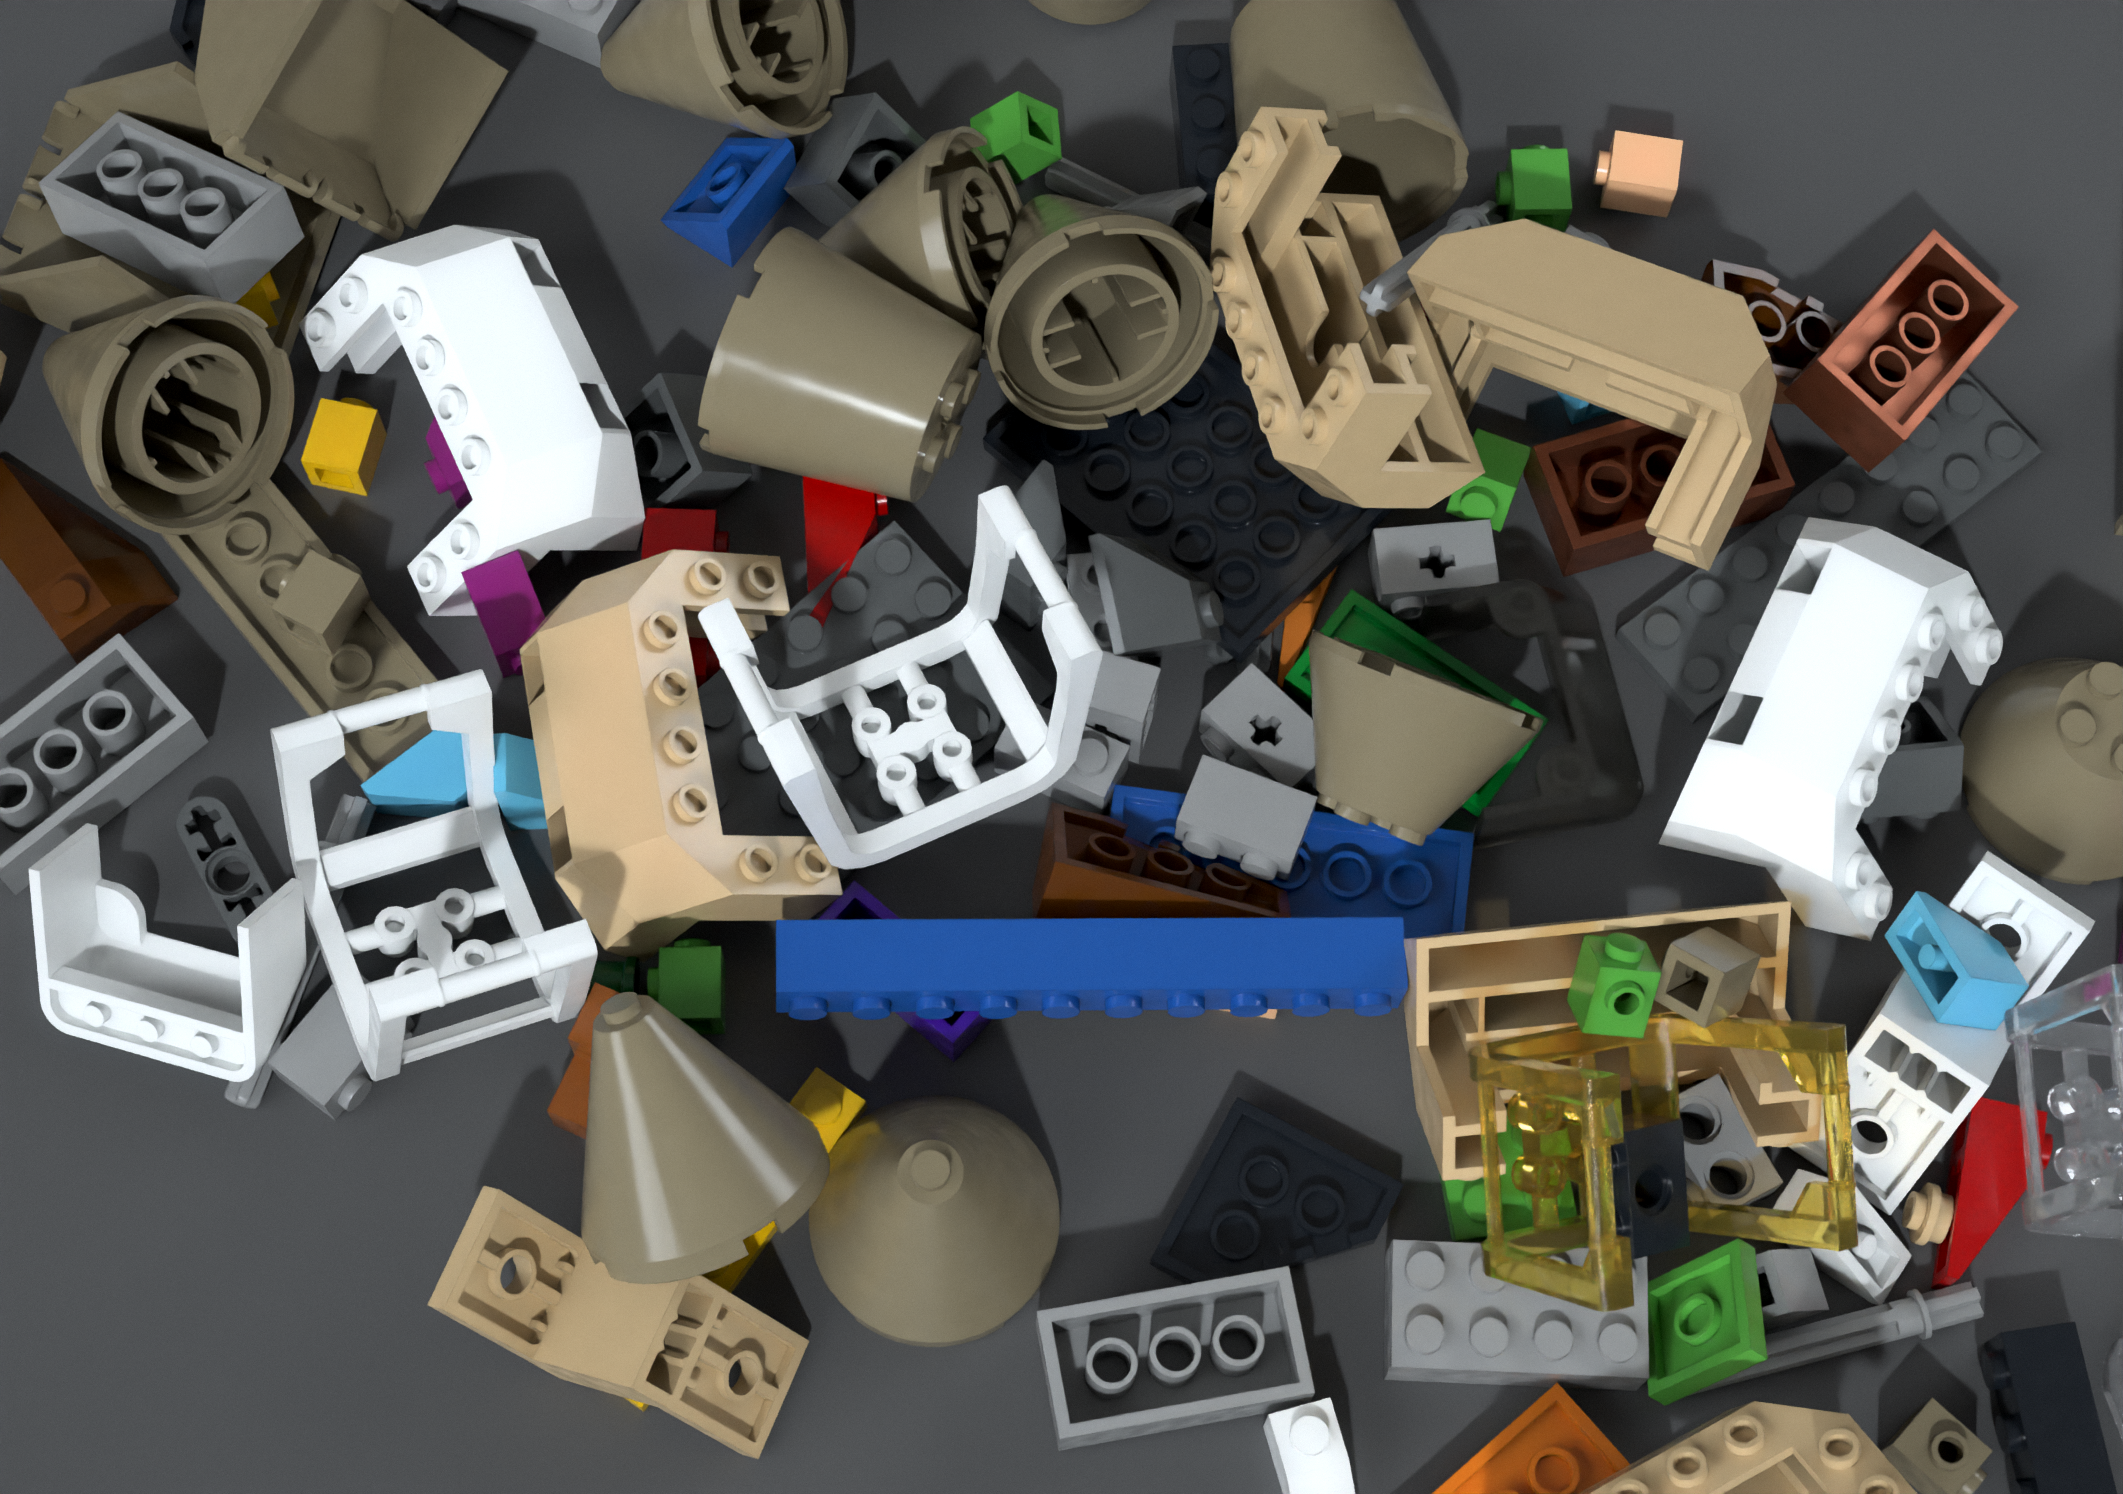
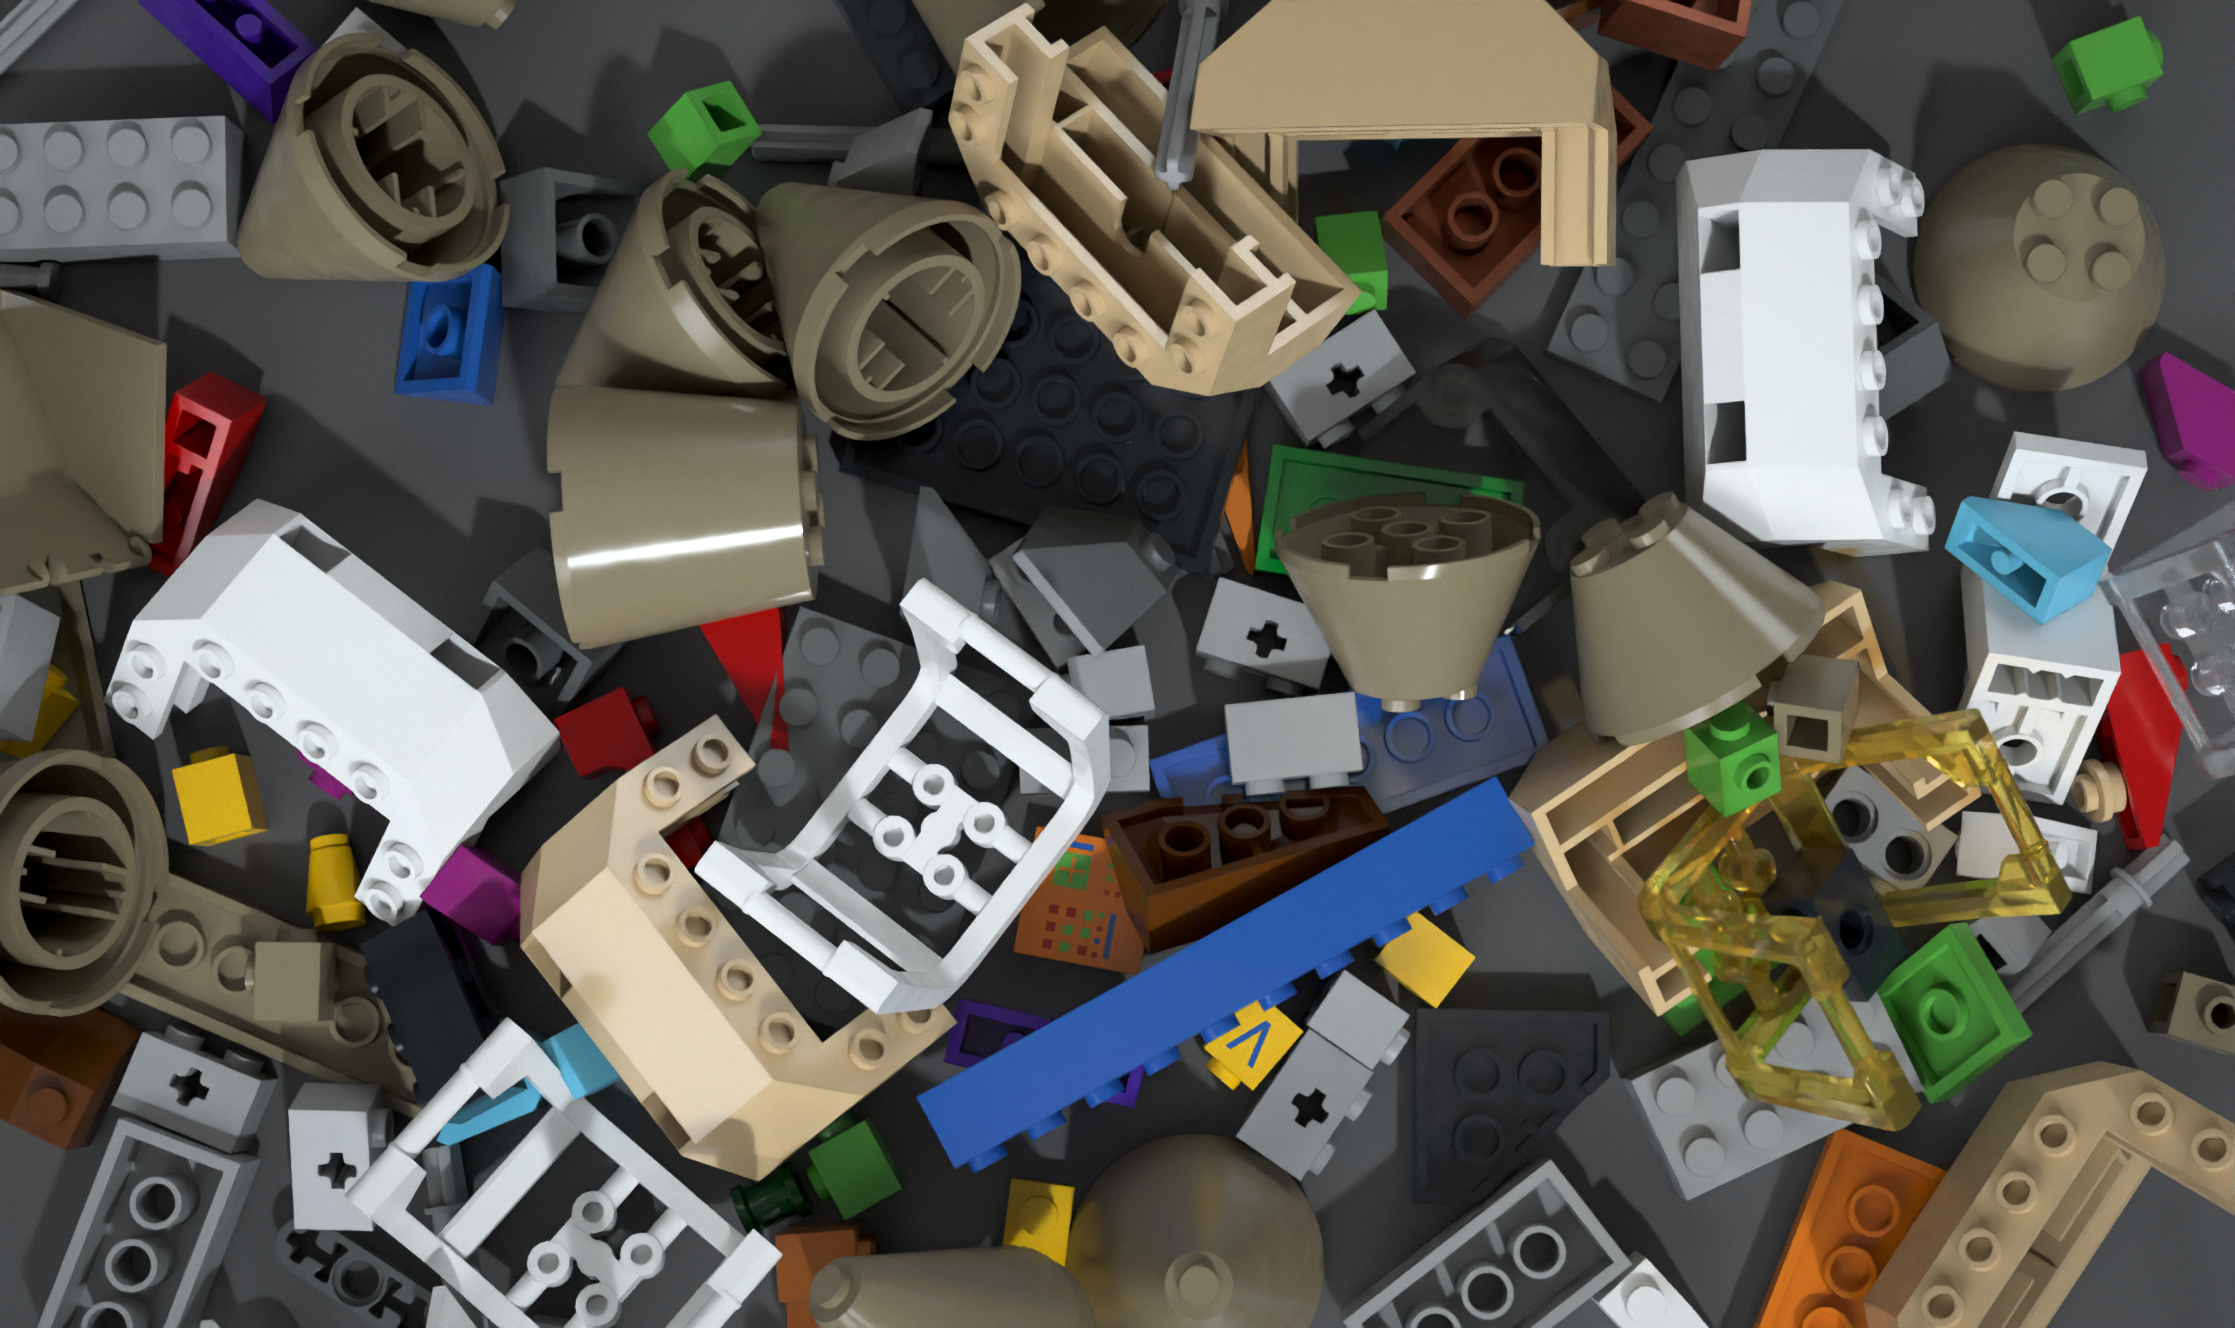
camera: 20 degrees left, 15 degrees up
none -> light grey brick [112,1024,278,1154]
none -> red slope [146,371,267,578]
none -> light grey brick [288,1082,394,1231]
none -> yellow cone [306,834,368,932]
none -> black brick [360,909,528,1124]
none -> orange tile [1013,826,1145,975]
none -> yellow brick [1203,1001,1304,1091]
none -> light grey brick [1234,1027,1375,1181]
none -> light grey brick [1301,969,1411,1070]
none -> yellow brick [1370,912,1476,1008]
none -> dark tan cone [1570,491,1826,747]

